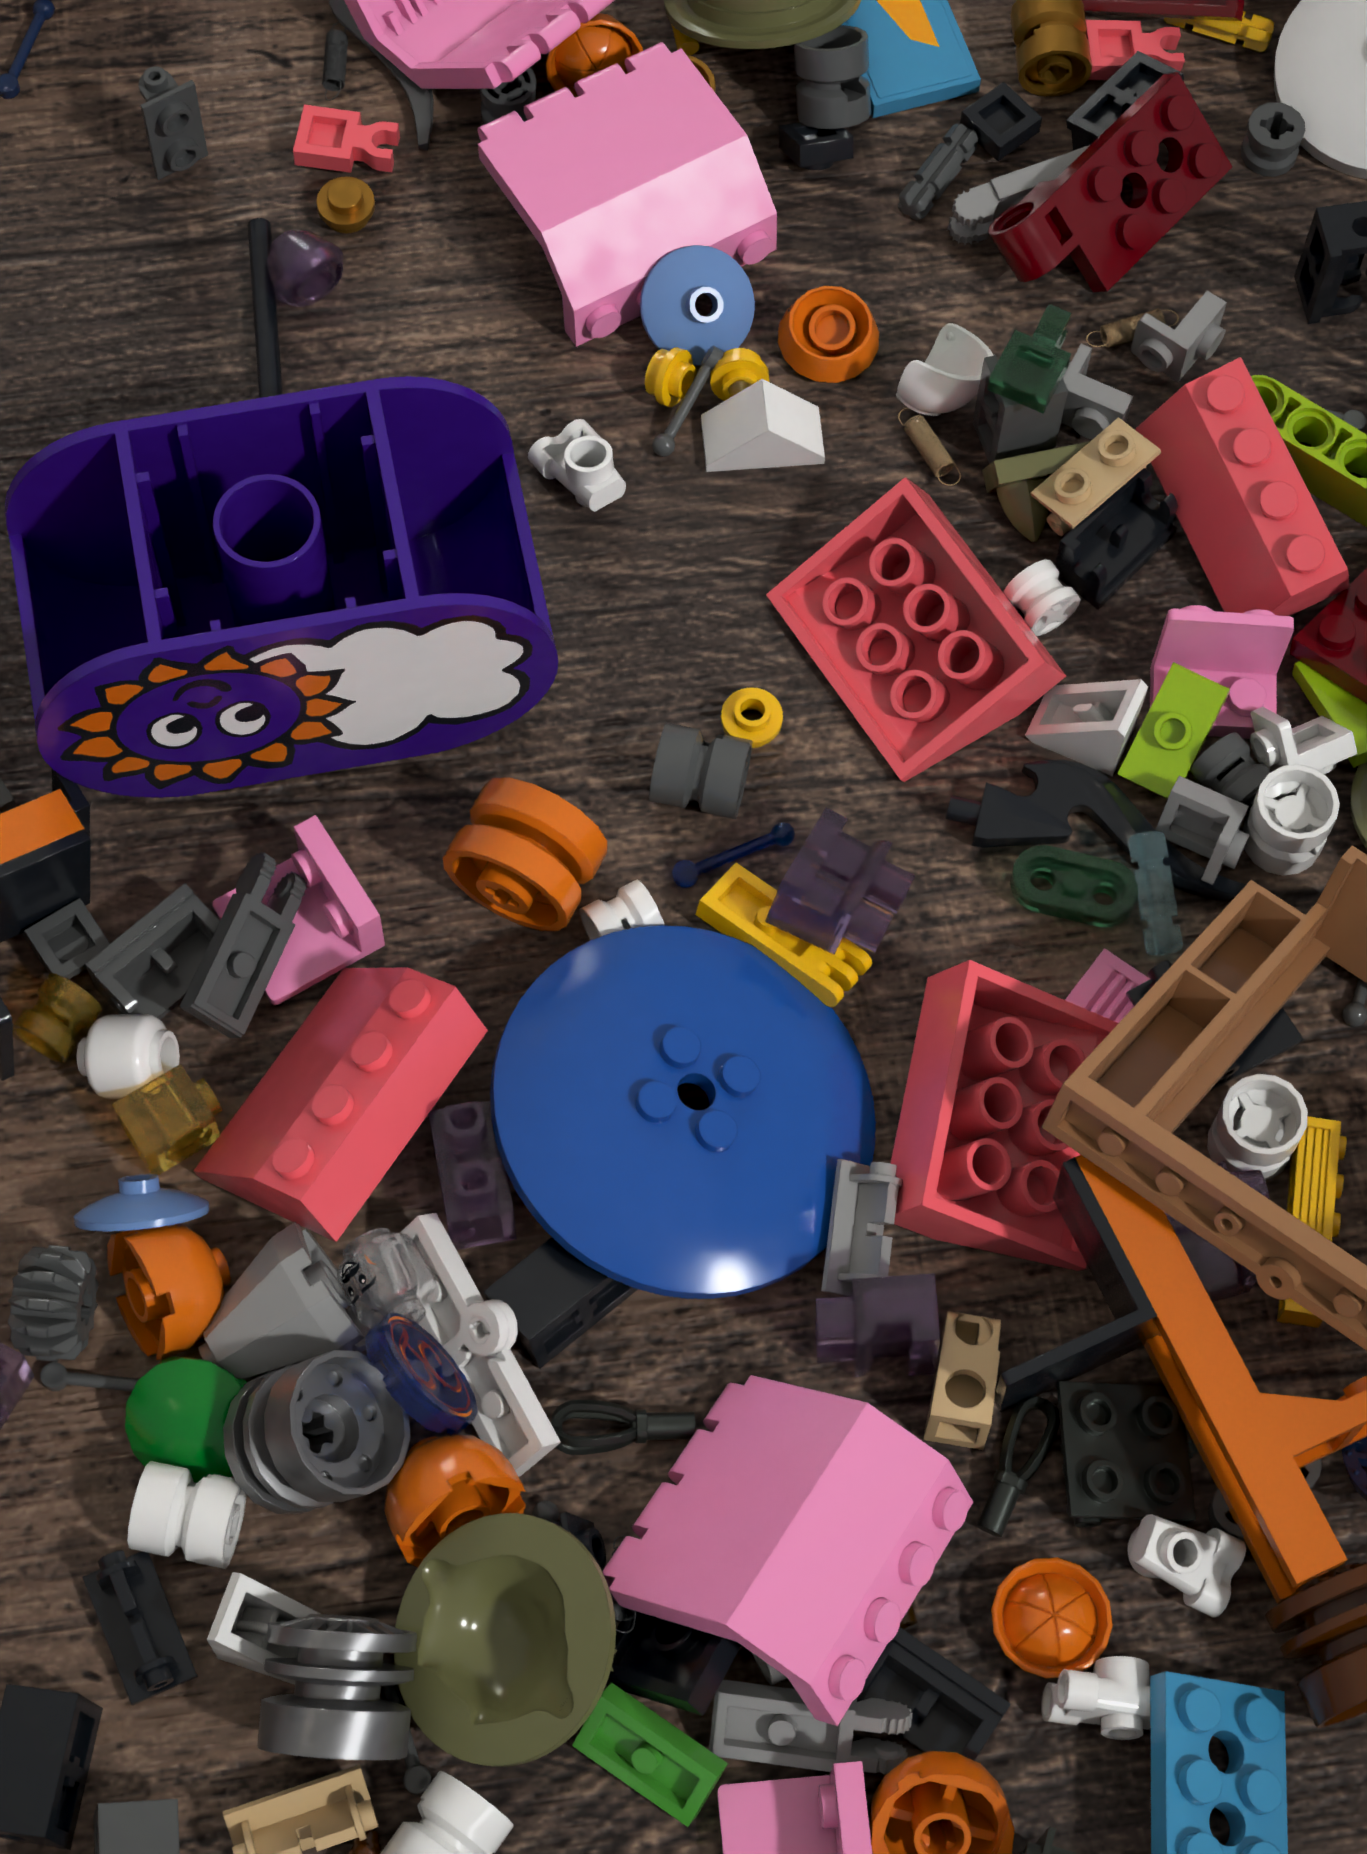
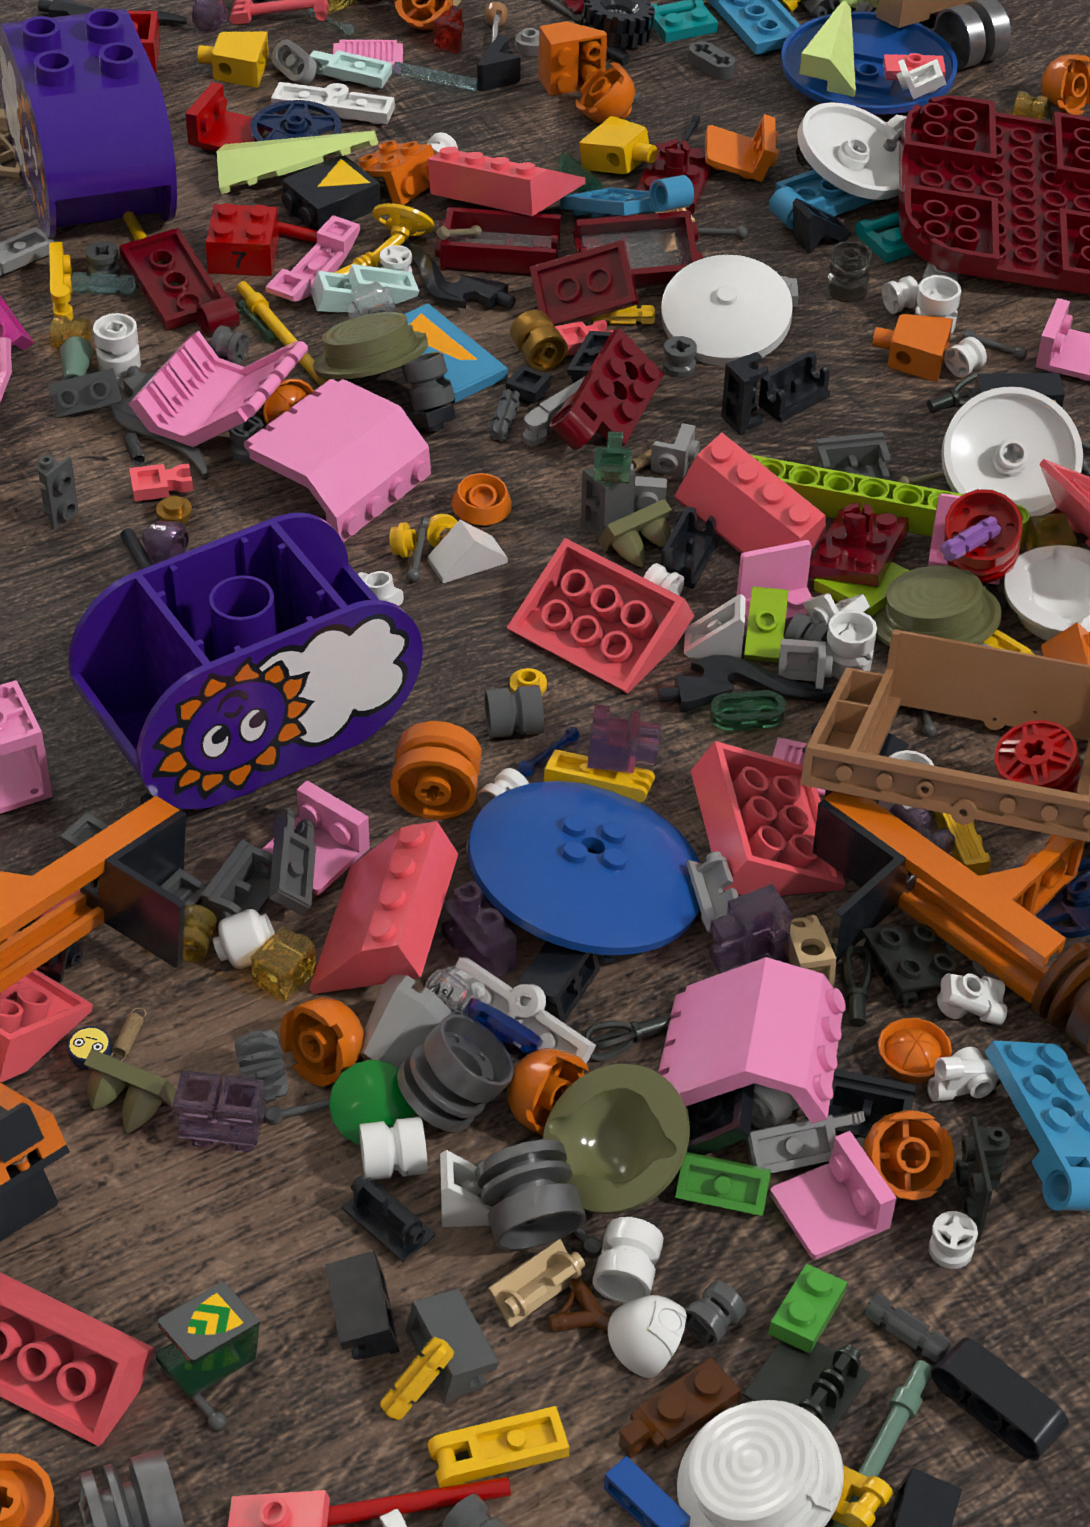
camera: 20 degrees left, 20 degrees down
medium blue dish [74,1174,209,1232] -> none
medium blue dish [640,245,755,365] -> none
white helmet [896,323,993,416] -> none
tan piece [898,408,961,486] -> none
tan hinge [1030,417,1161,536] -> none
clear light blue axle [1128,831,1183,956] -> none

